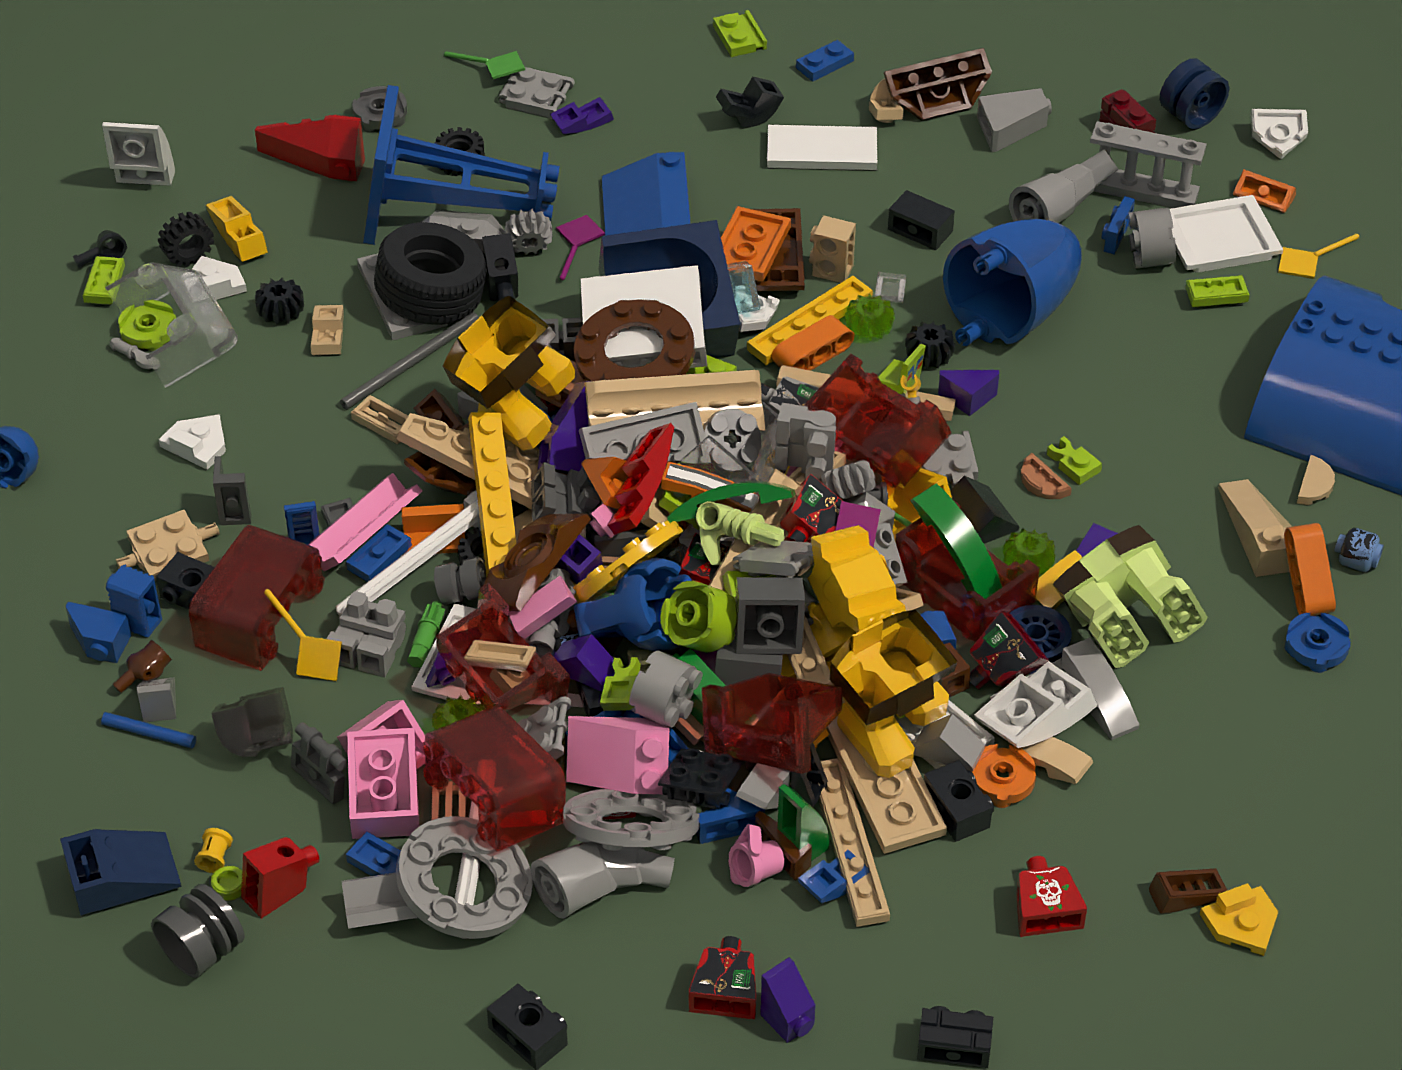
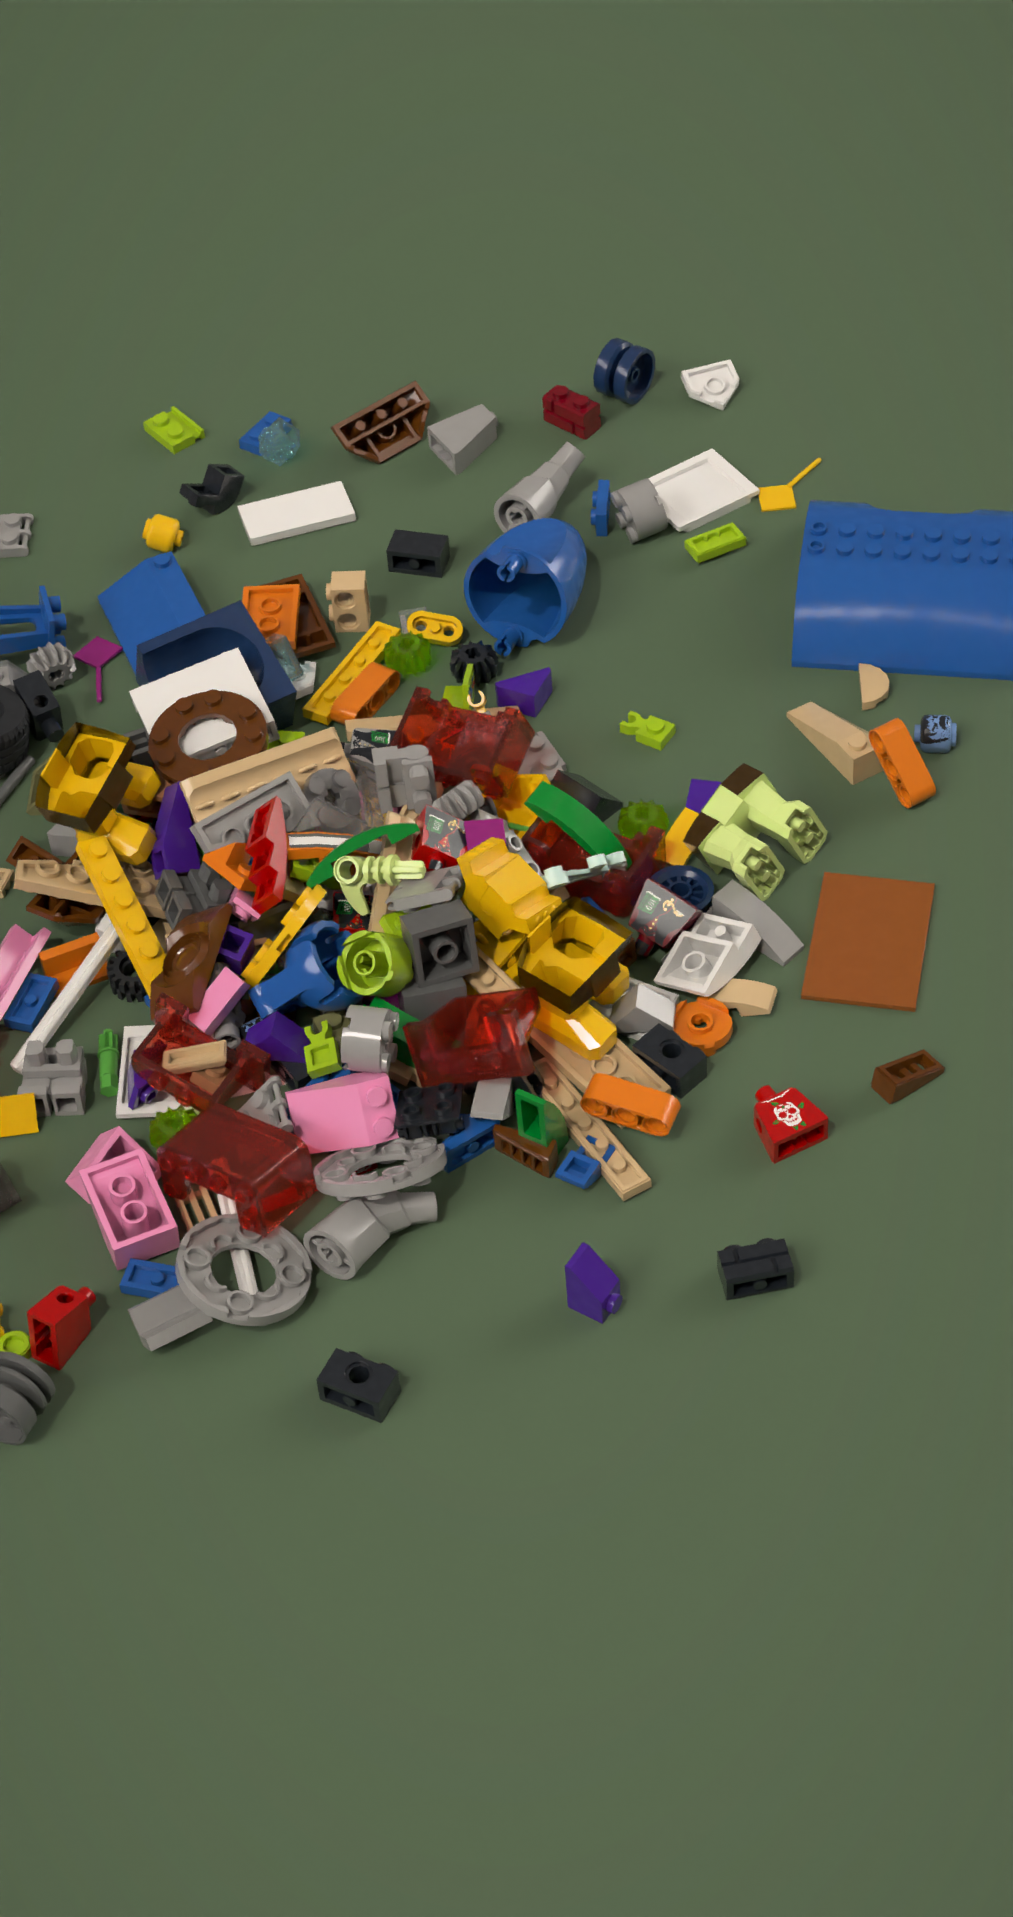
camera: 15 degrees left, 0 degrees up
dark grey plate [291,722,348,804] -> none
dark grey wheel [434,557,486,606] -> none
dark purple slope [550,97,614,134] -> none
torso [689,936,756,1019] -> none
bright pink piece [728,824,785,887] -> none
tan plate [869,78,903,123] -> none
nougat tile [1021,453,1072,499] -> none
light grey fence [1090,121,1207,208] -> none
yellow plate [1200,883,1278,956] -> none
orange slope [1233,169,1296,213] -> none
blue plate [1284,612,1351,673] -> none
none -> yellow head [142,514,184,553]
none -> clear light blue brick [258,417,300,466]
none -> yellow plate [407,611,463,646]
none -> light aqua plant [541,851,628,890]
none -> orange beam [580,1073,681,1137]
none -> dark orange piece [801,872,935,1012]

